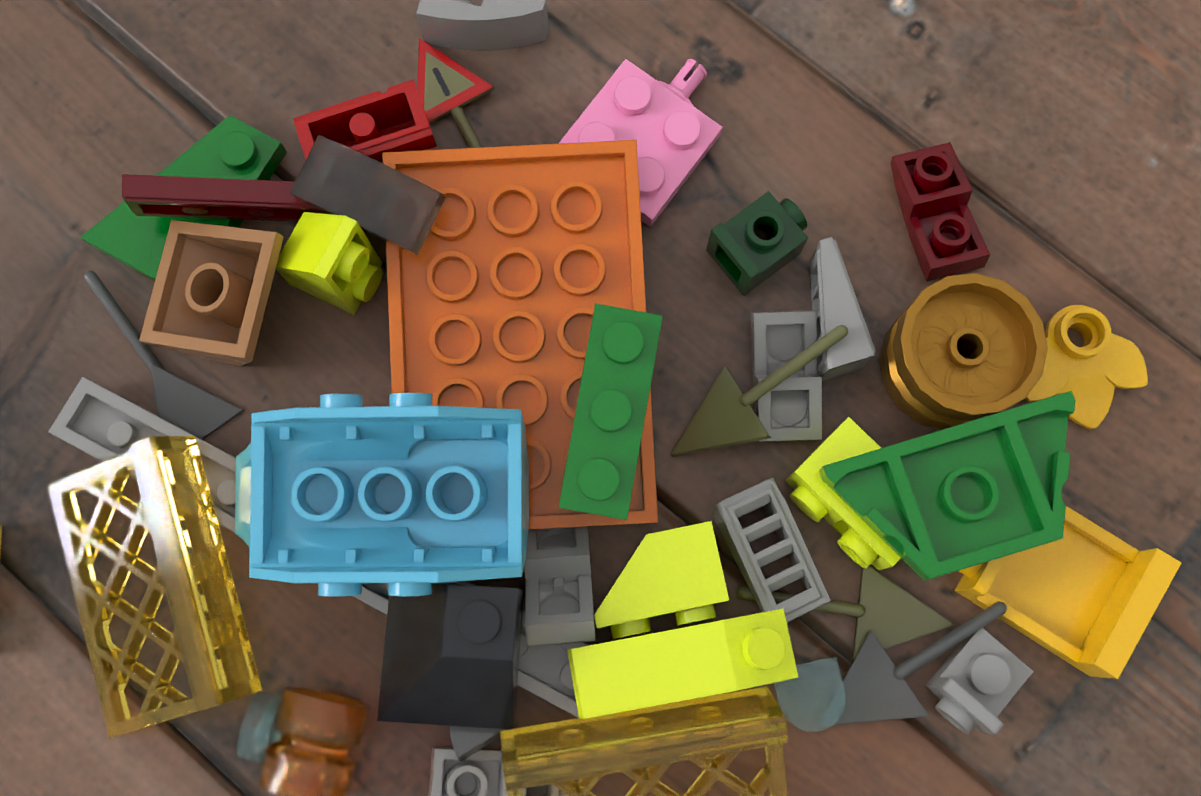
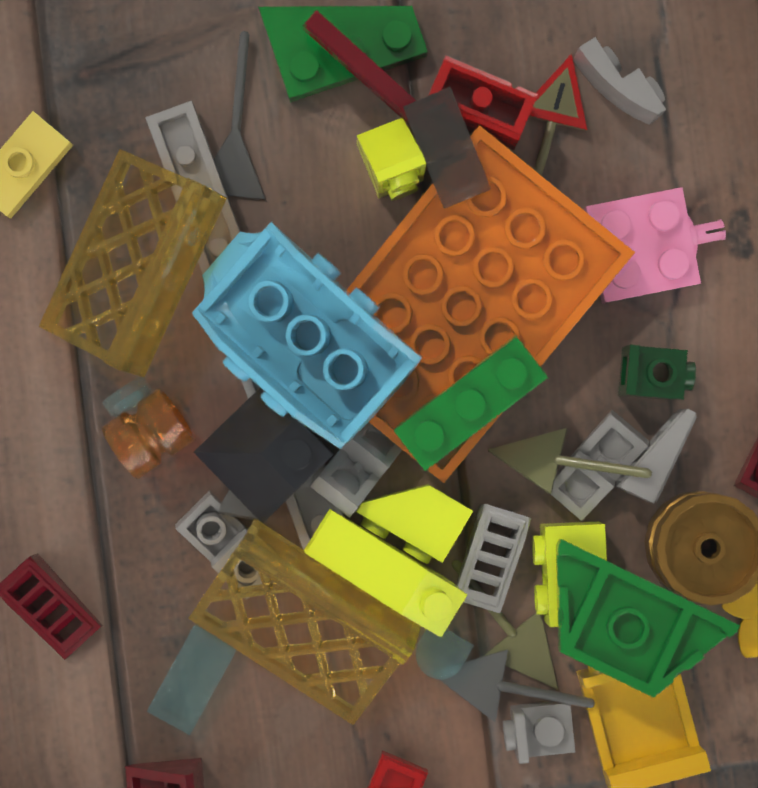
camera: 40 degrees right, 10 degrees up
medium nougat slope [139,220,284,367] -> none

